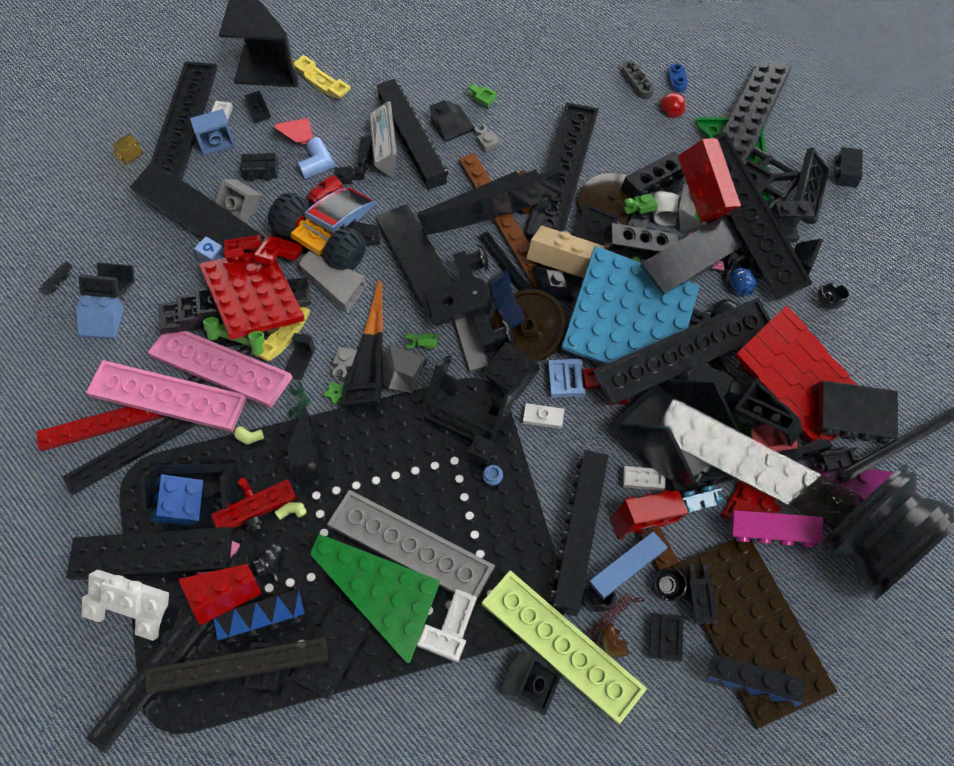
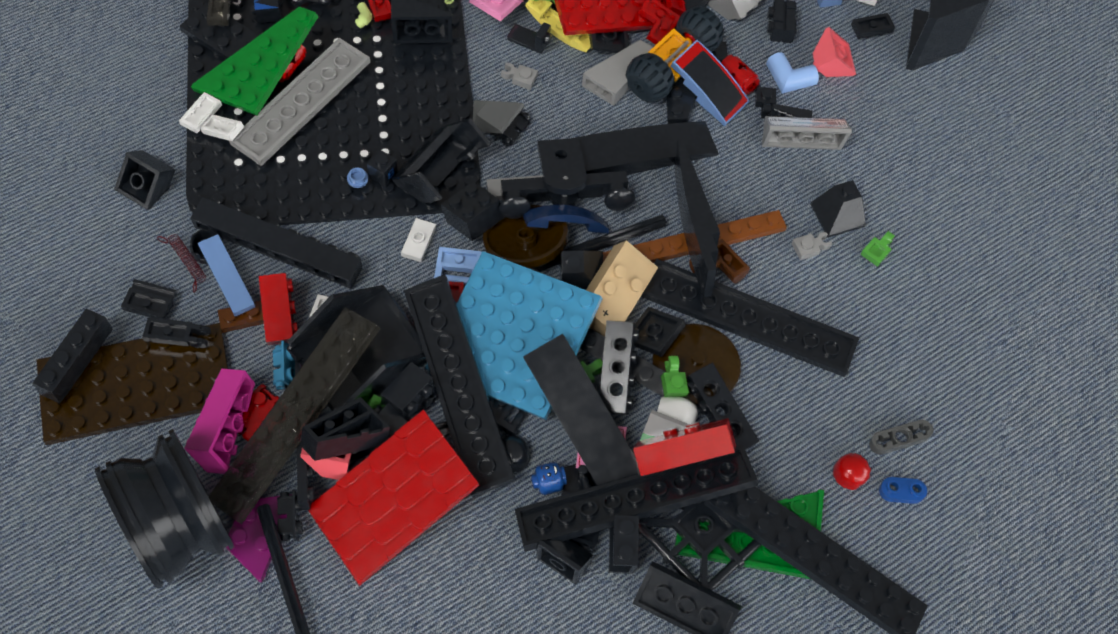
camera: 90 degrees right, 0 degrees up
clear green arm [288,381,310,420] -> none
light yellow slope [294,55,351,99] -> none
bright green plate [323,382,345,404] -> none
black plate [341,280,383,408] -> none
black brick [376,78,449,190] -> none
bright green plate [405,333,439,349] -> none
yellowish green plate [482,571,647,725] -> none
reddish brown hair [600,623,629,658] -> none
black hair [653,568,688,601] -> none
black panel [813,381,898,444] -> none
black hair [818,282,850,309] -> none

